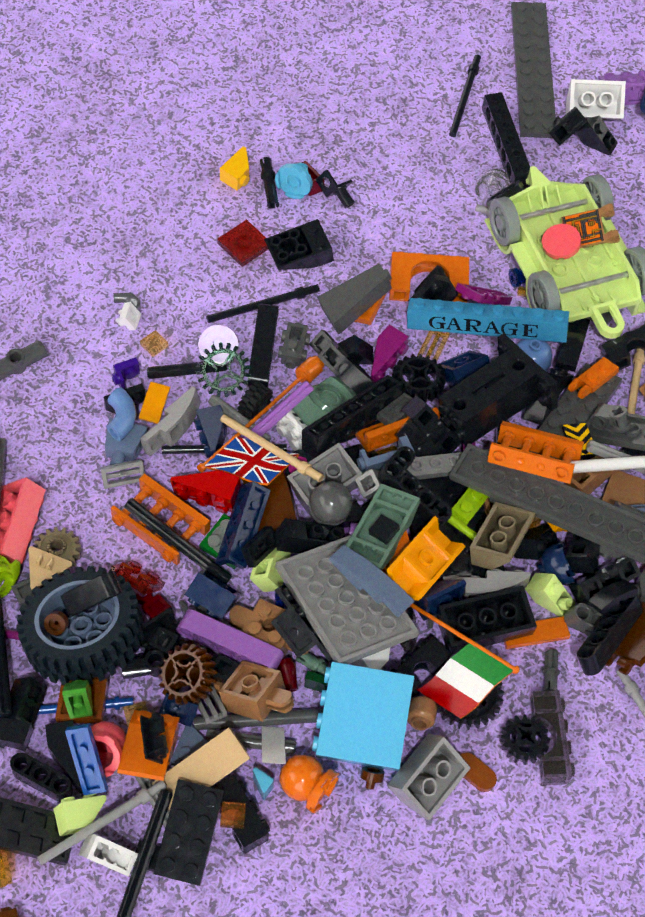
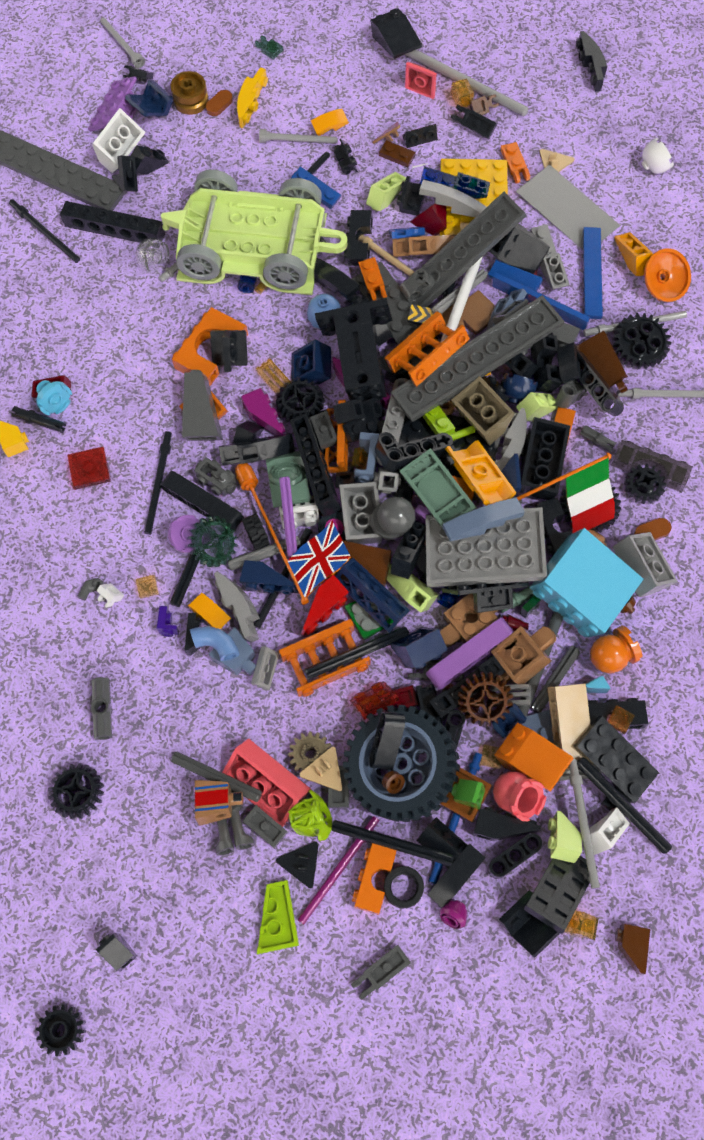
camera: 55 degrees left, 10 degrees up
plate [65,723,108,795] -> none
black hinge [140,712,168,764] -> none
tan bar [220,414,324,482] -> none
black plate [241,526,276,568] -> none
white sticker [262,726,286,764] -> none
black slope [264,219,334,270] -> none
black bracket [316,170,355,209] -> none
black tile [368,514,400,545] -> none
dark azure brick [407,298,569,343] -> none
magenta wing [455,283,513,305] -> none
black plate [486,179,524,208] -> none
coral tile [542,224,581,260] -> none
flag [561,203,620,248] -> none

